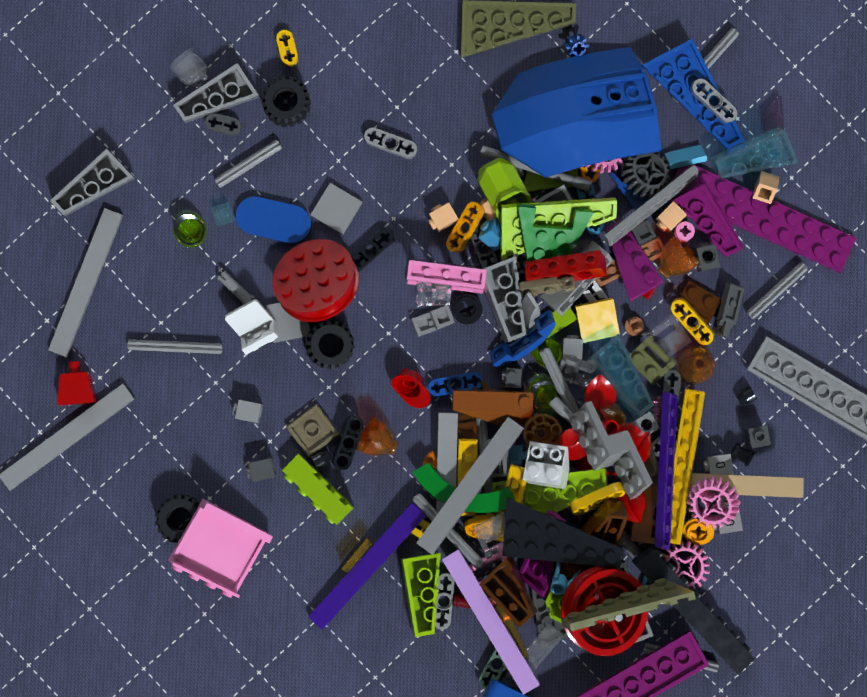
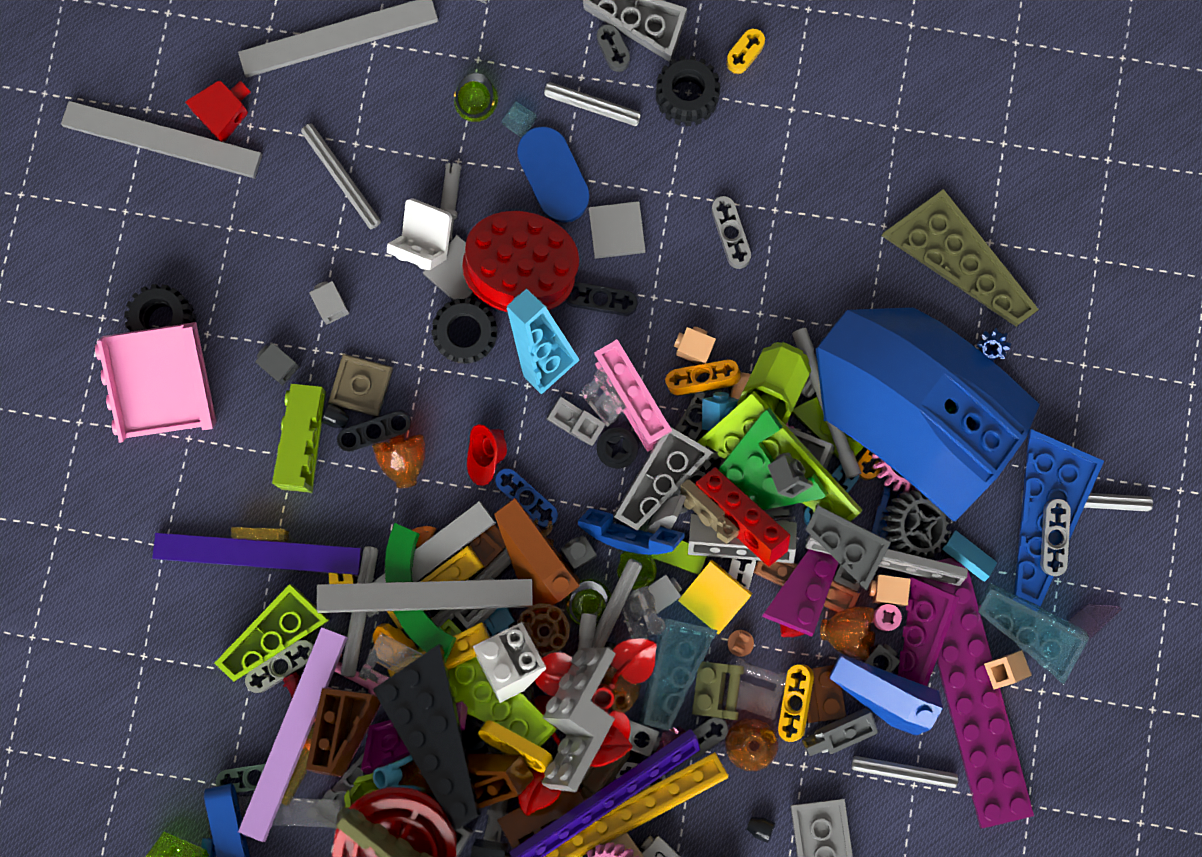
camera: 55 degrees right, 5 degrees down
none -> medium azure wedge [506,289,579,394]
none -> dark grey brick [767,453,814,498]
none -> dark grey wing [805,505,891,590]
none -> wedge [829,654,943,736]

